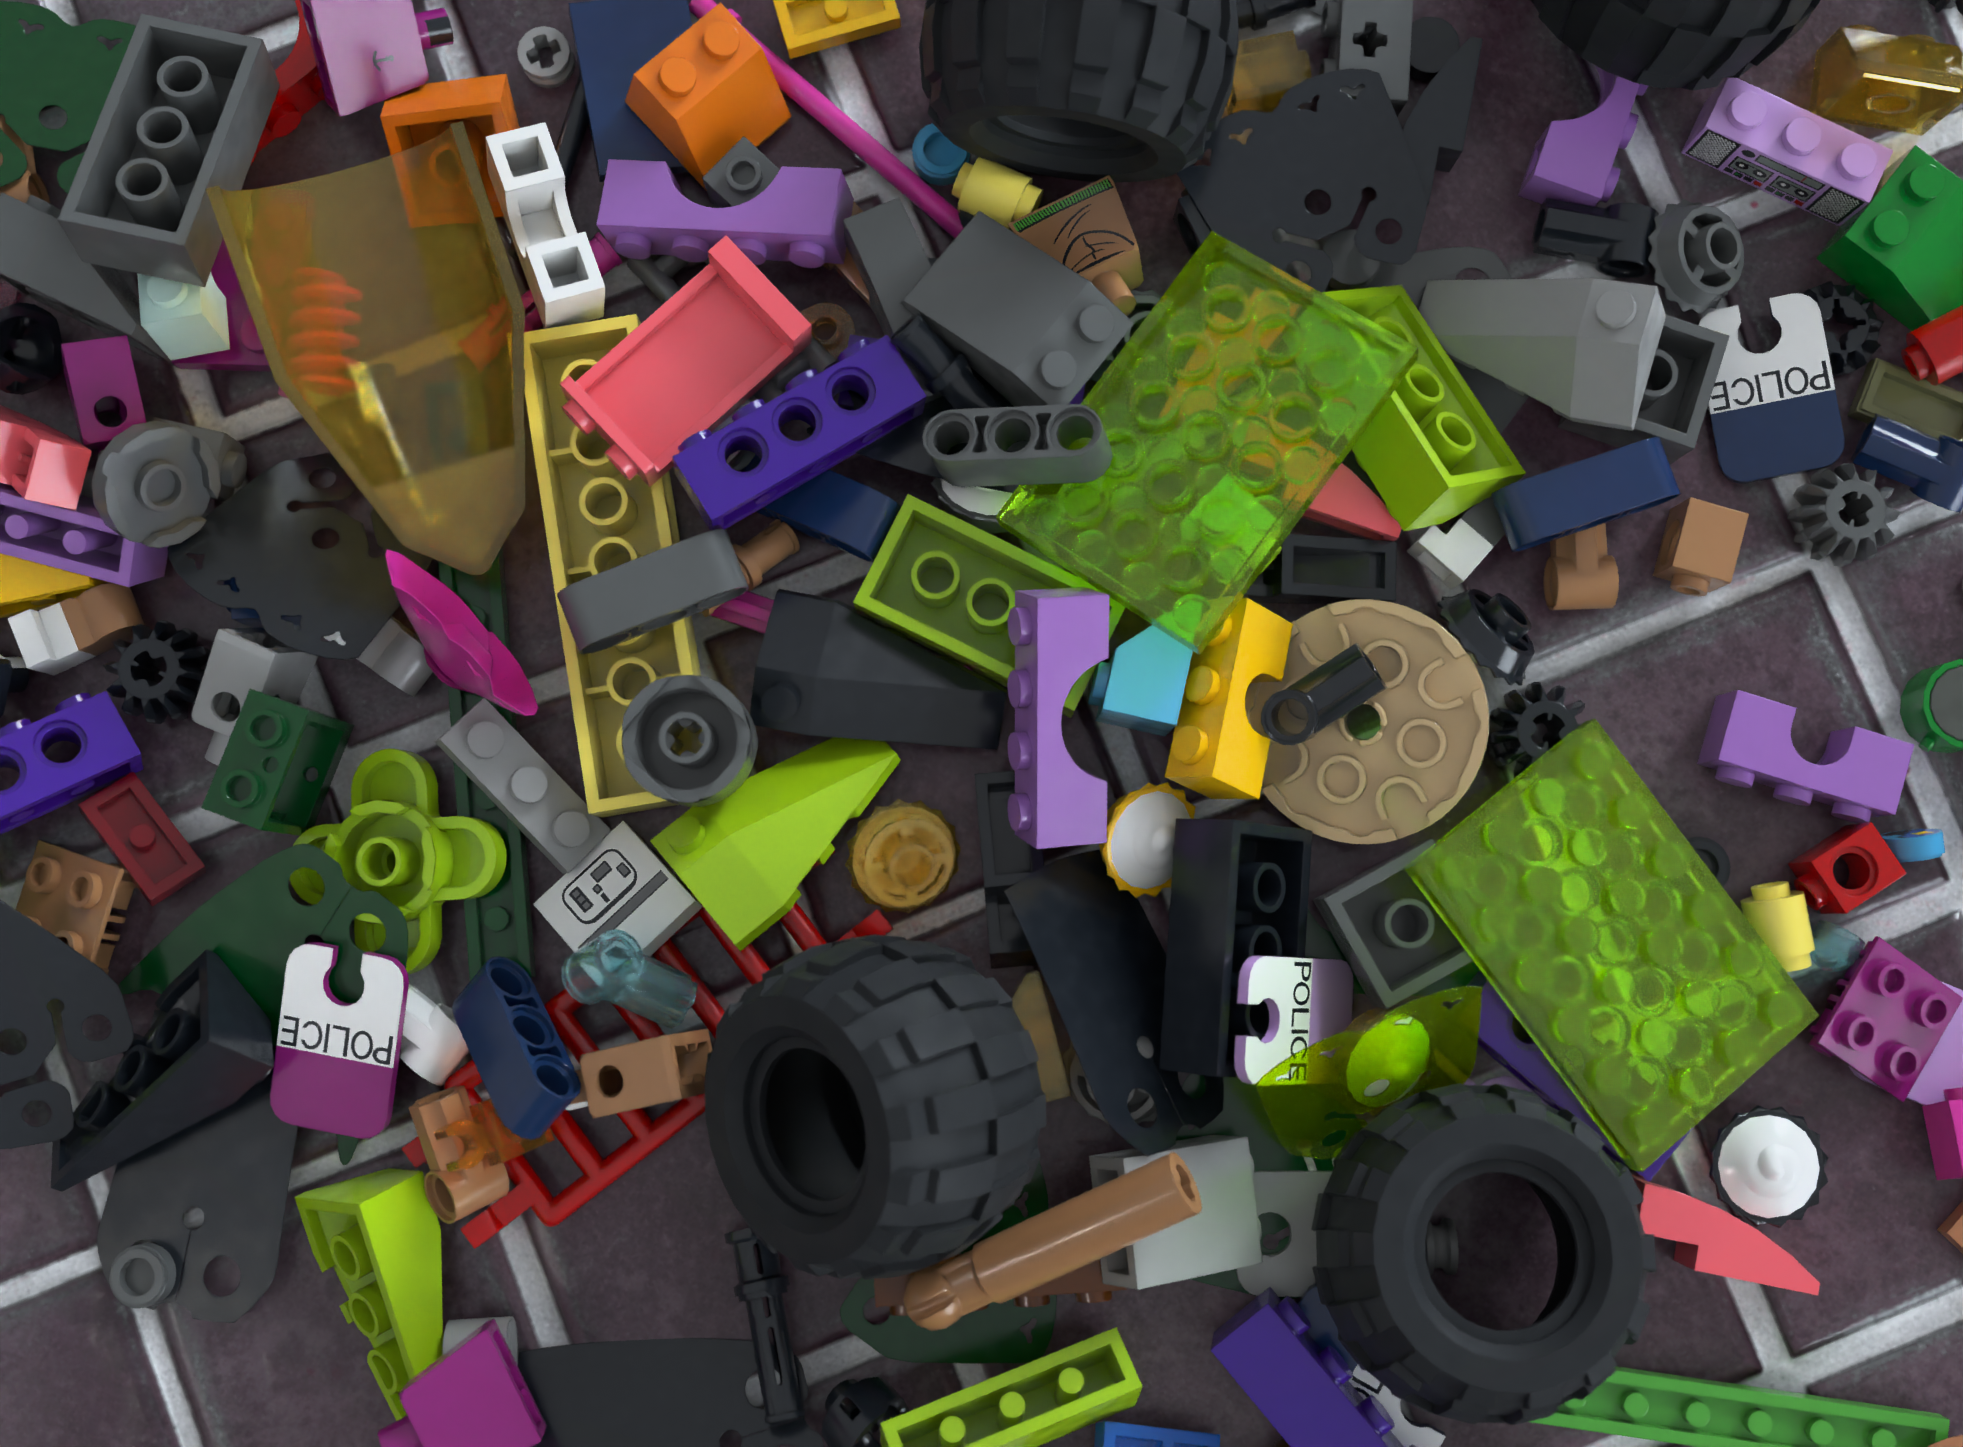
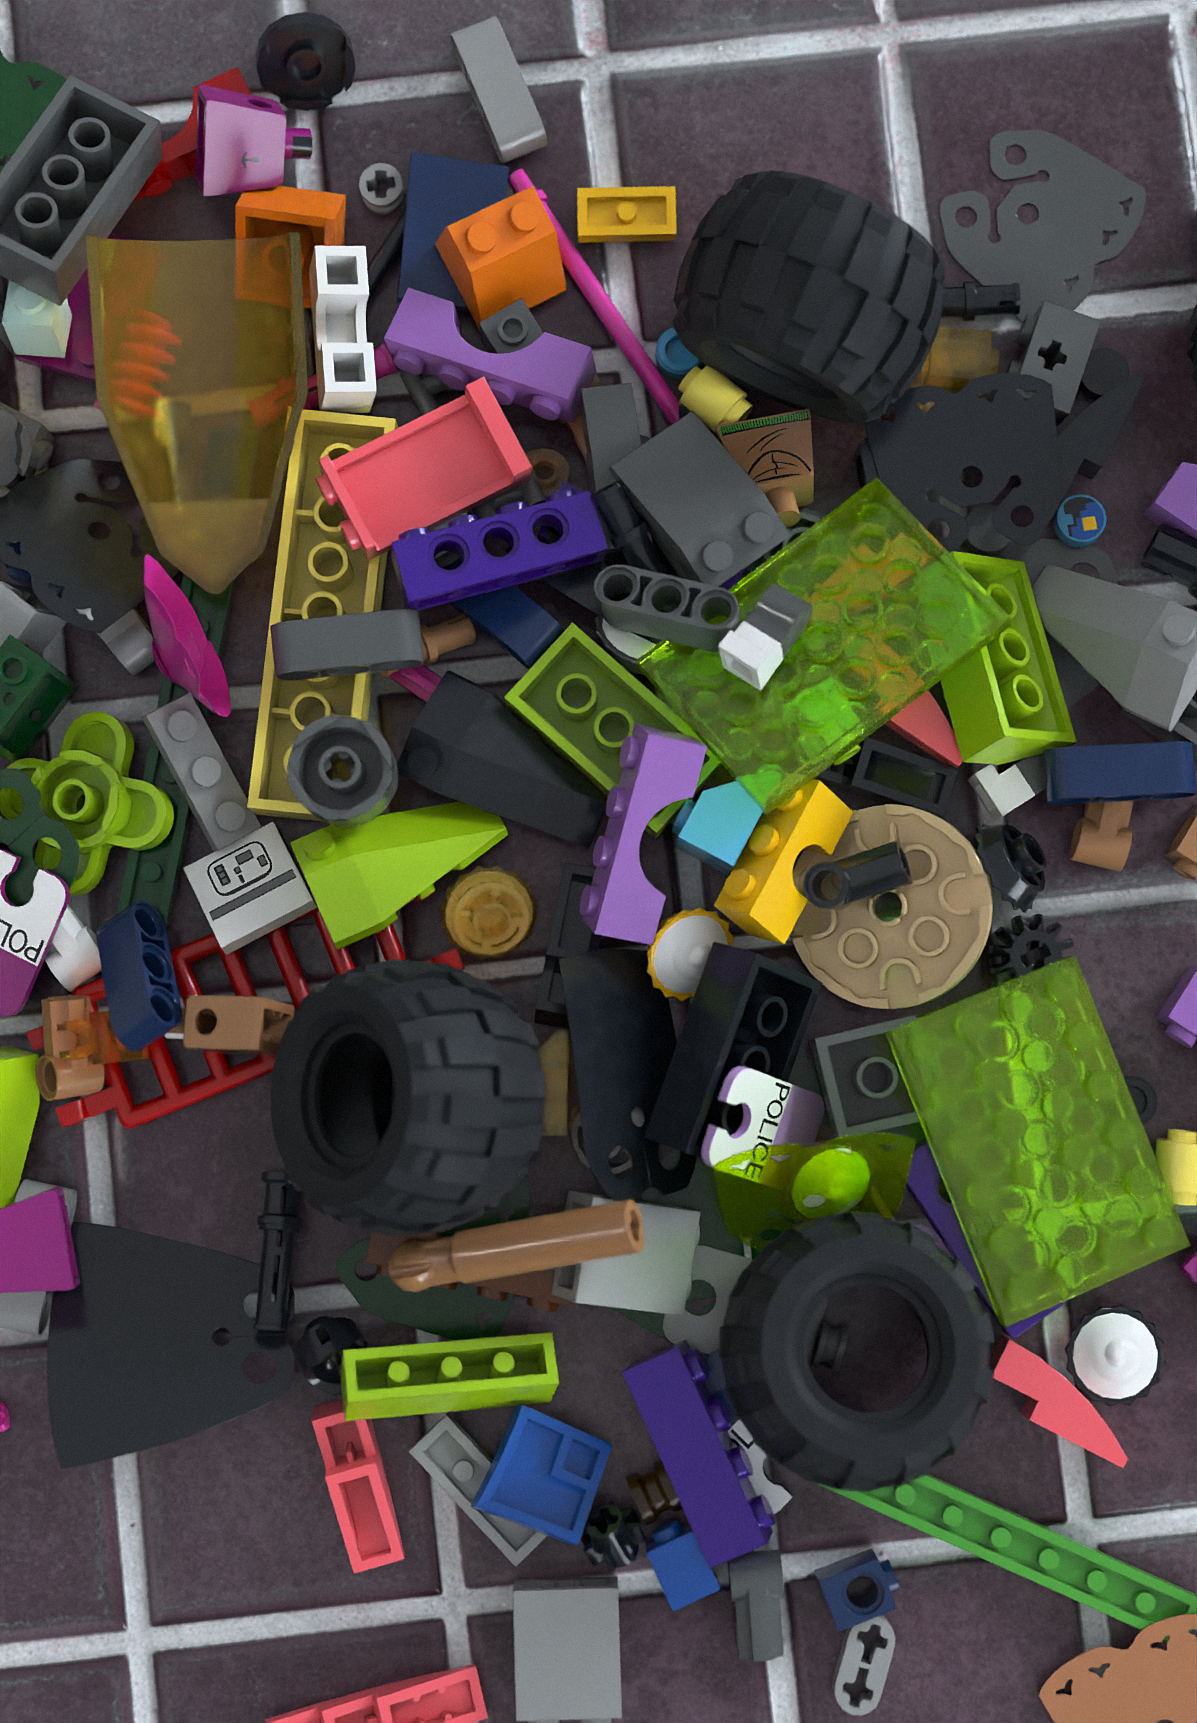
camera: 20 degrees right, 0 degrees up
clear light blue piece [562,929,698,1029] -> none
none -> leg [718,583,812,691]
none -> tile [1053,494,1106,547]

